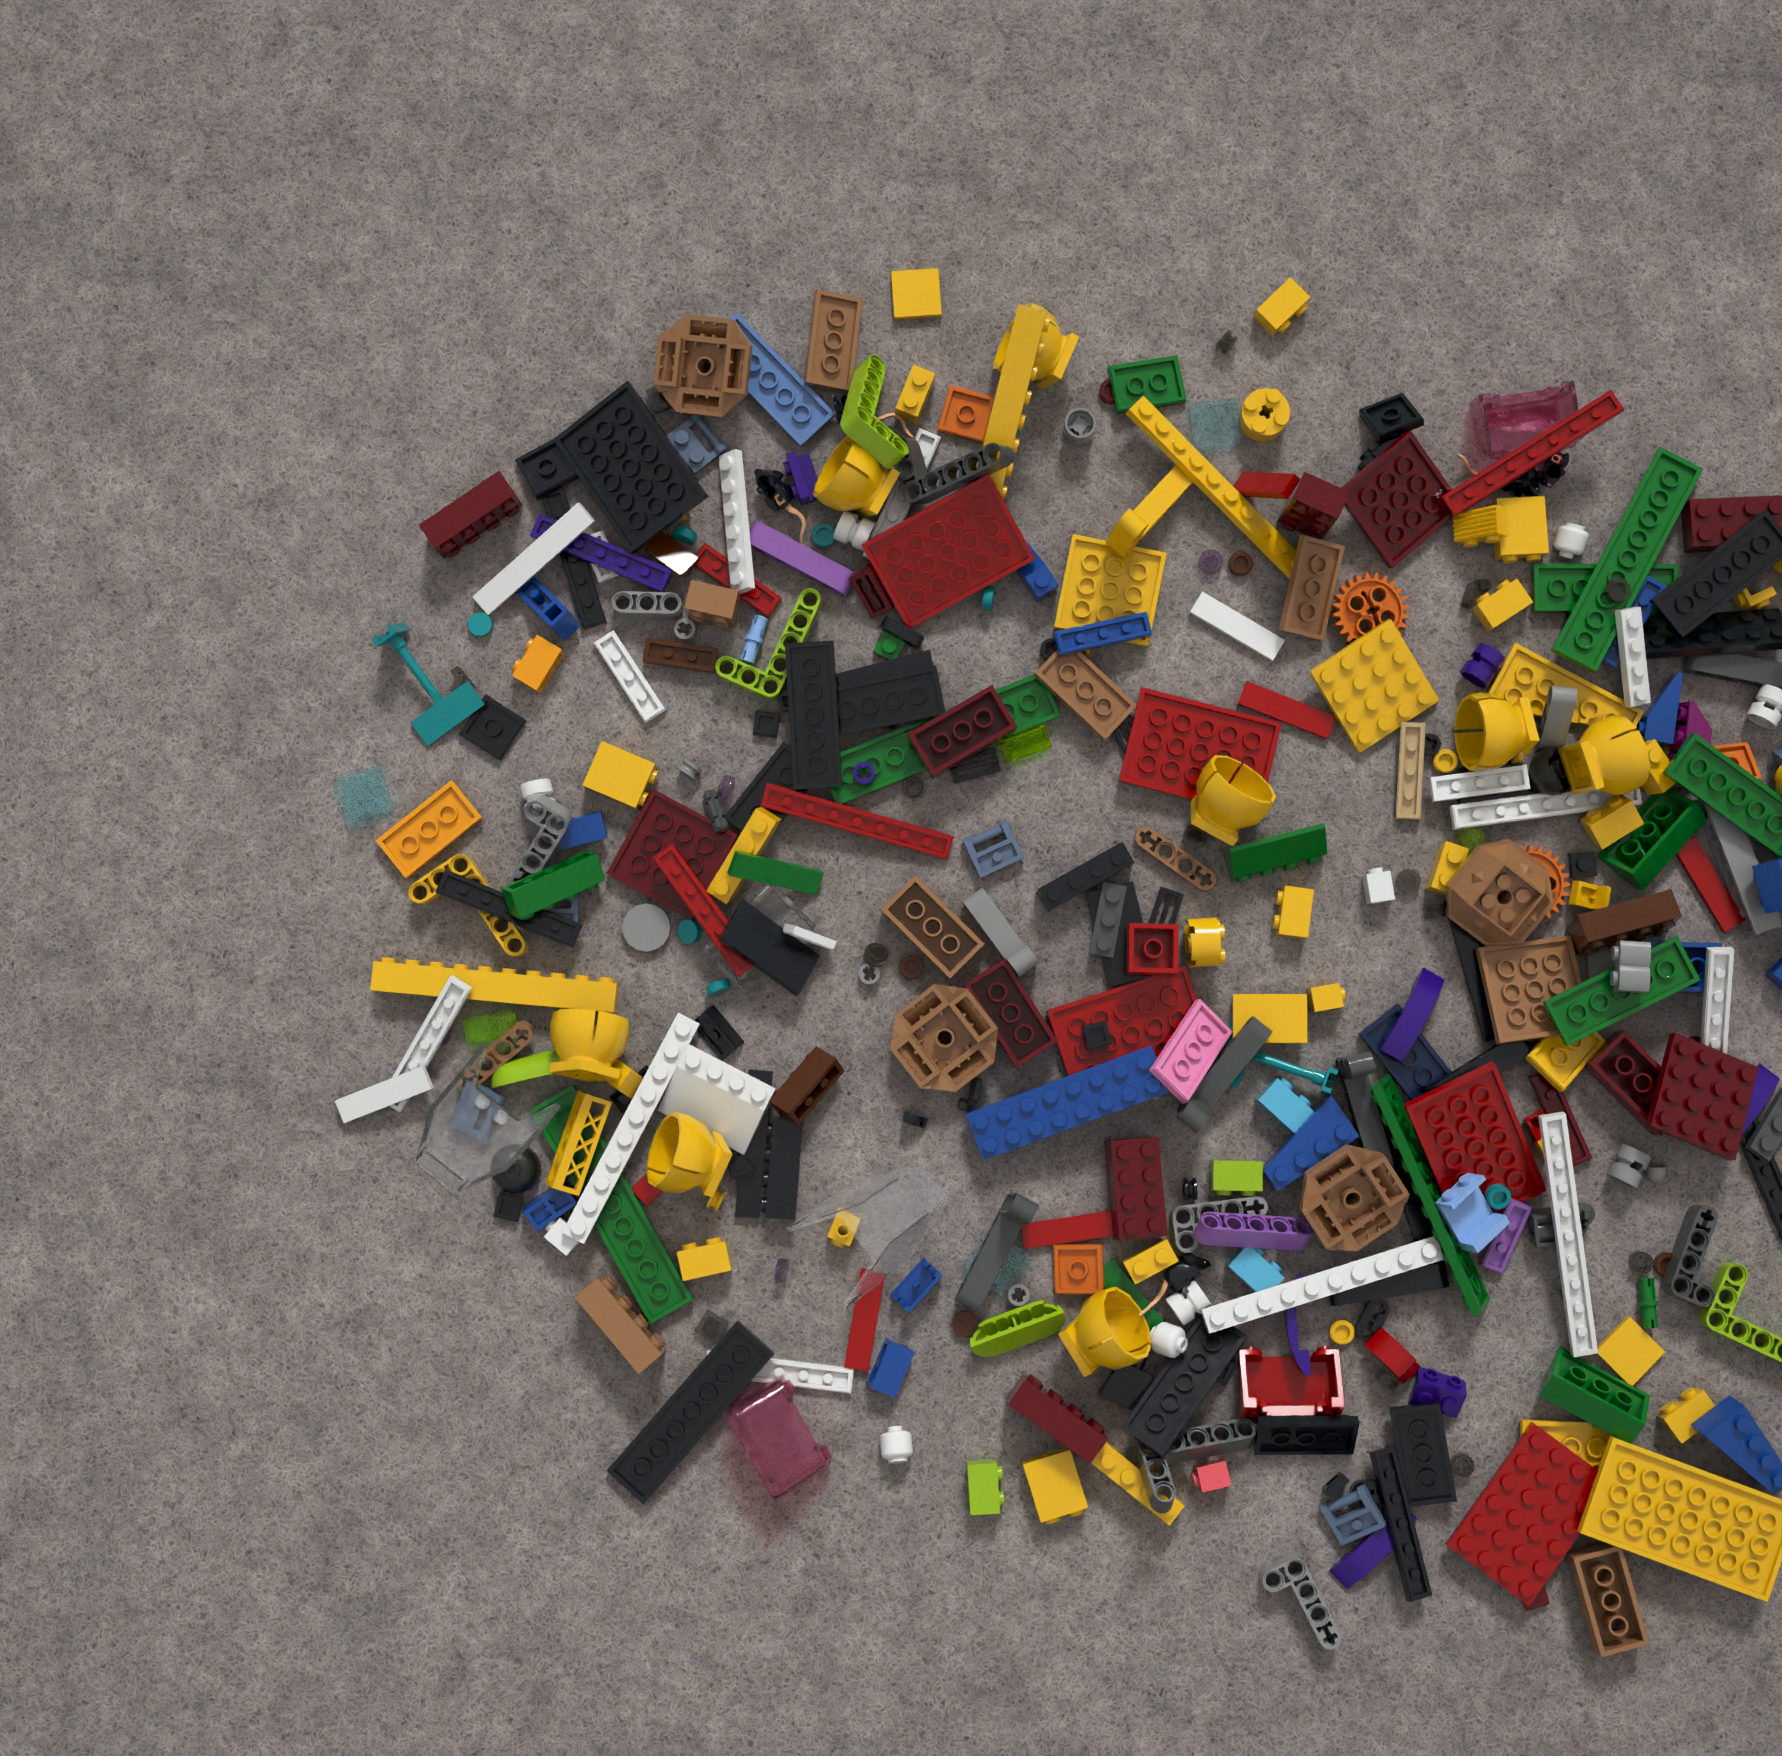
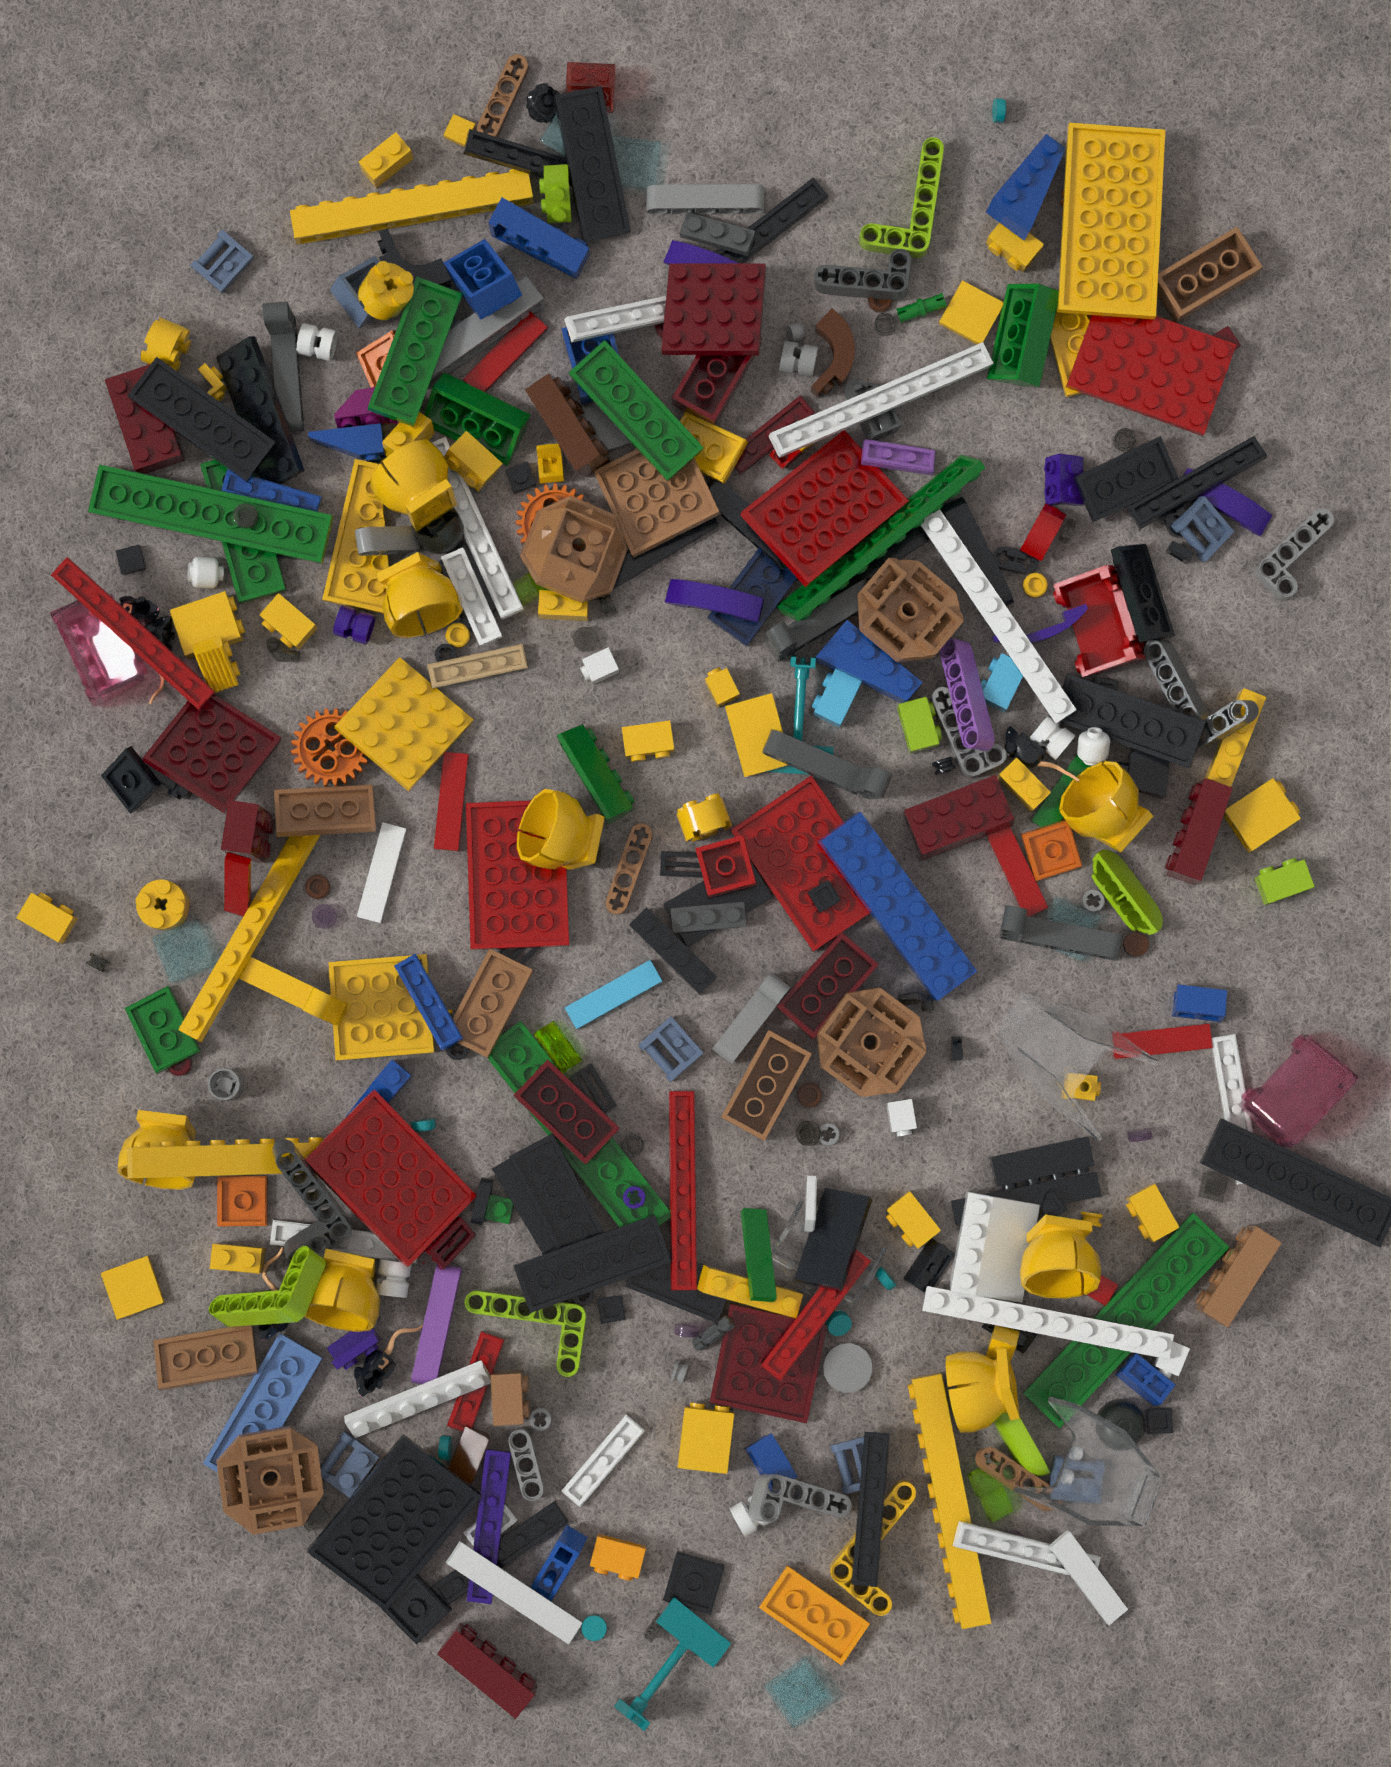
camera: 105 degrees left, 0 degrees up
green brick [501,850,605,920] -> none
yellow fence [545,1090,612,1196] -> none
reddish brown plate [642,638,718,673] -> none
light blue pin [739,615,768,665] -> none
reddish brown brick [769,1046,845,1126] -> none
teal tile [811,523,835,548] -> none
white head [880,1426,913,1464] -> none
blue hinge [891,1258,942,1313] -> none
bright pink tile [1149,999,1232,1104] -> none
coral brick [1191,1458,1232,1493] -> none
light blue panel [1435,1173,1510,1254] -> none
teal tile [1484,1183,1511,1210] -> none
light grey brick [1610,940,1651,993] -> none
white plate [1615,607,1651,707] -> none
none -> black tile [115,545,146,575]
none -> medium azure tile [565,960,662,1029]
none -> reddish brown arch [811,308,855,398]
none -> yellow brick [885,1191,941,1249]
none -> white brick [886,1099,917,1137]

